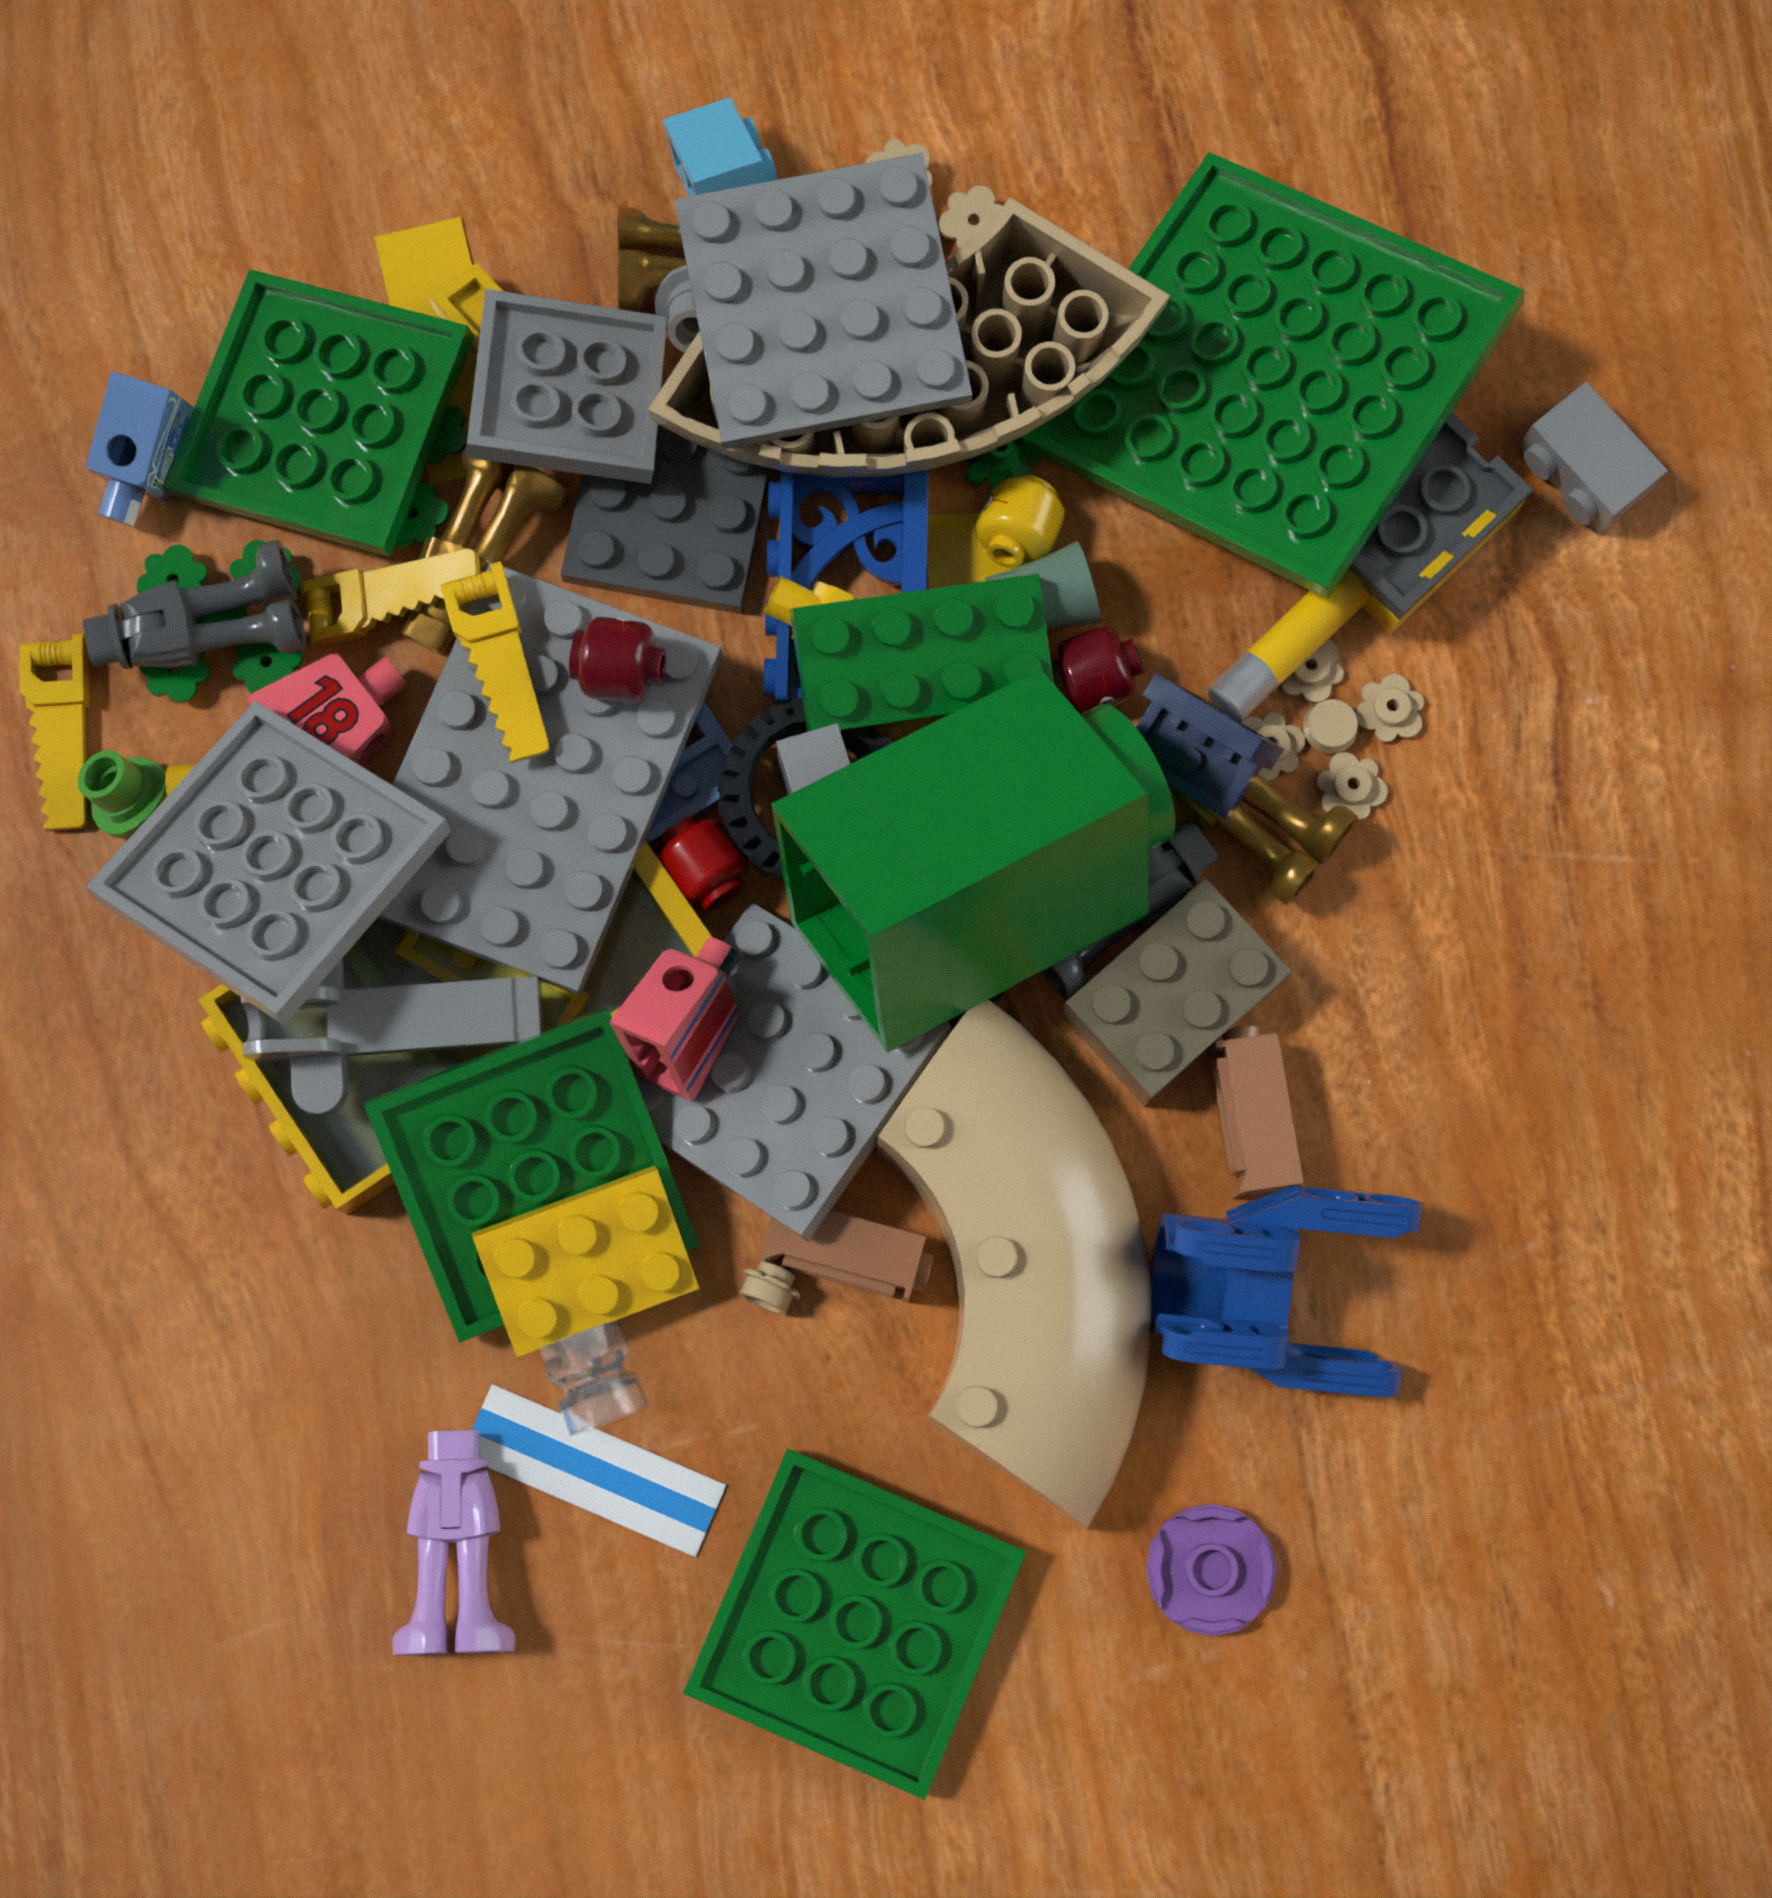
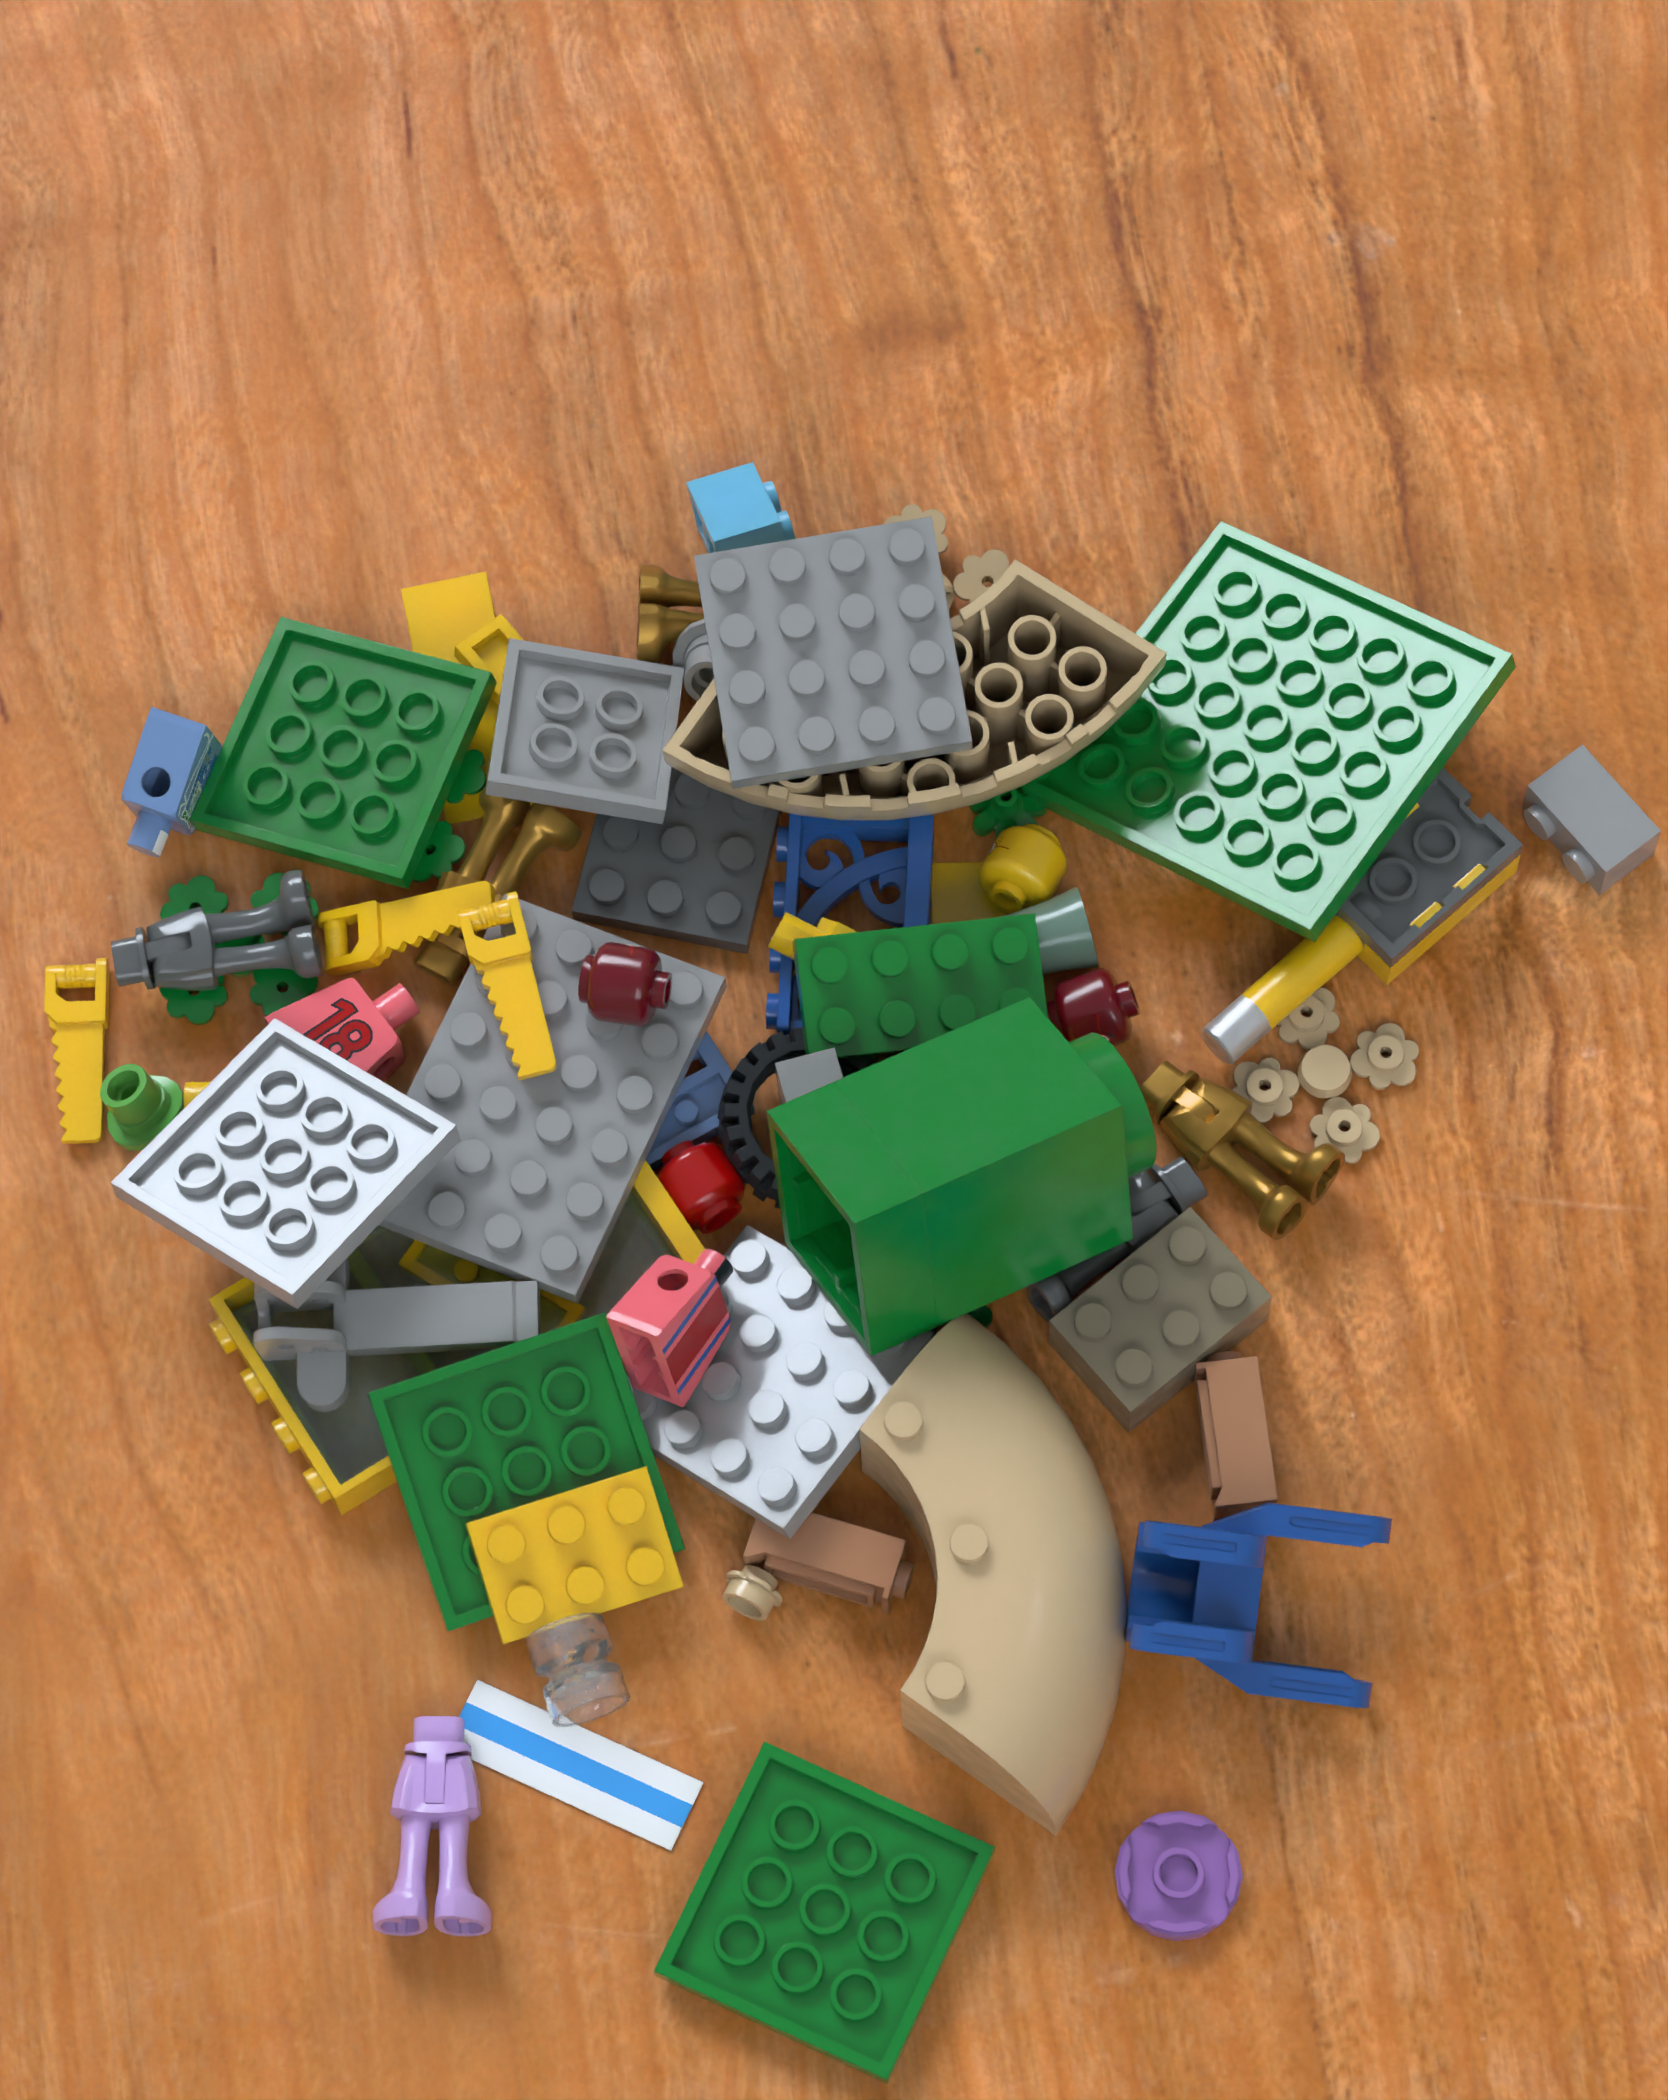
camera: 10 degrees right, 10 degrees down
dark blue bracket [1136,673,1284,820] -> none

